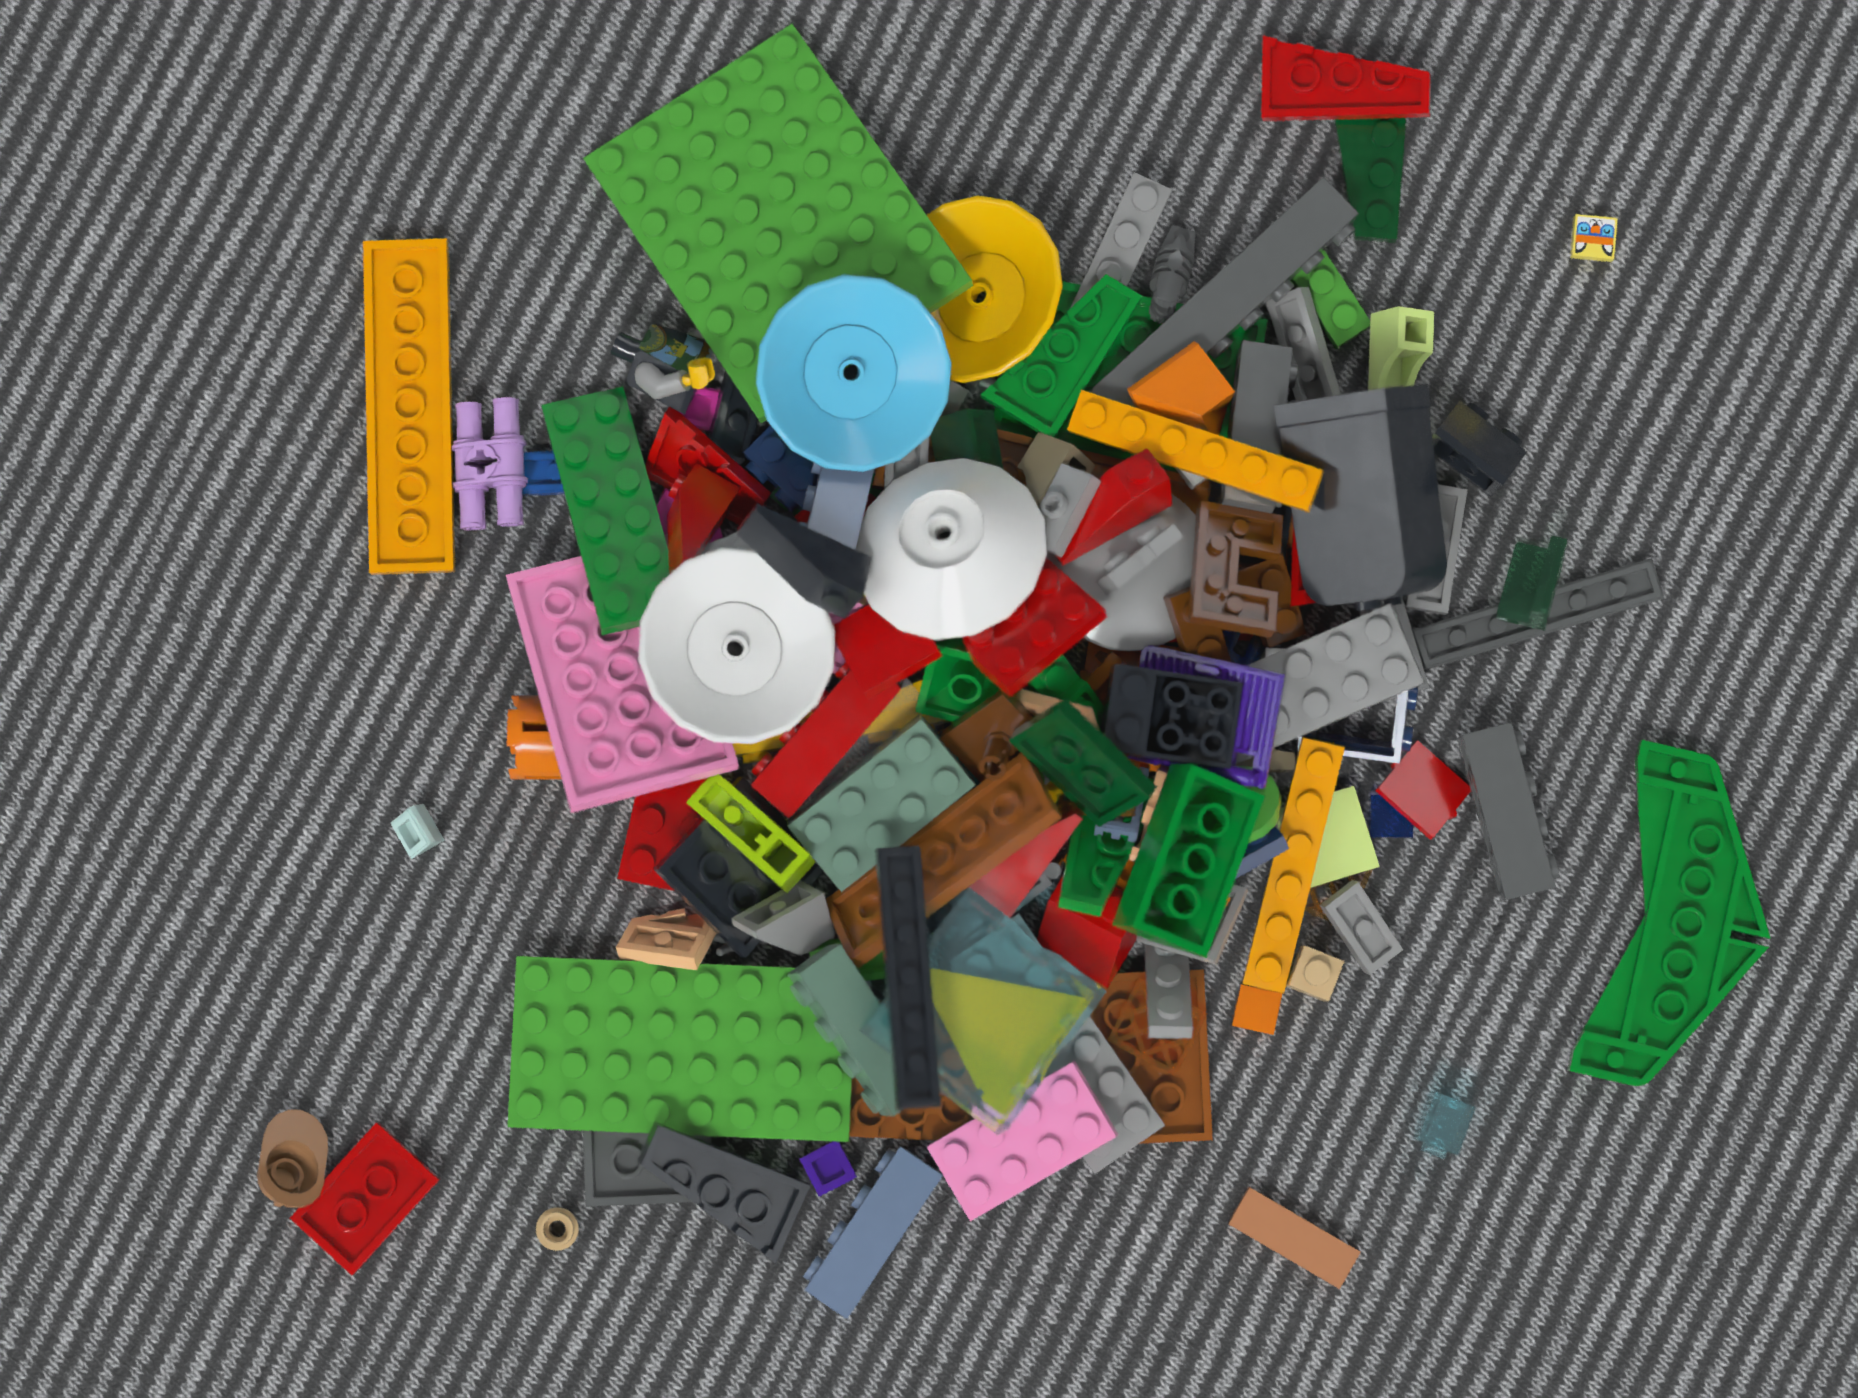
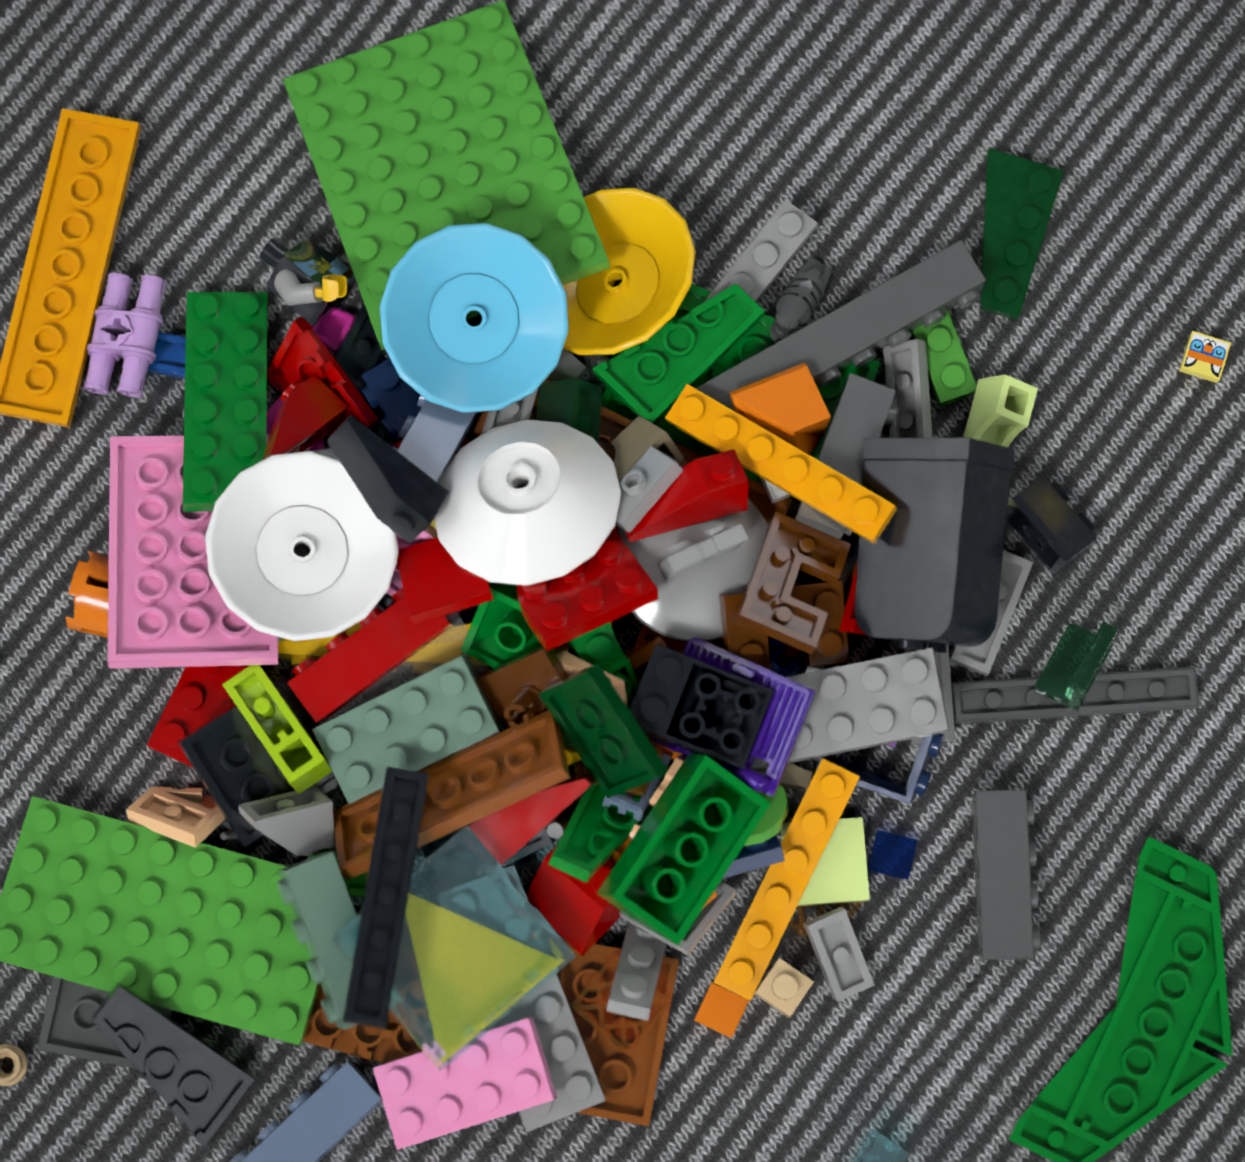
camera: 15 degrees right, 5 degrees down
dark purple plate [800,1141,857,1197] -> none
red wing [1261,36,1431,121] -> none
piece [1375,740,1471,840] -> none

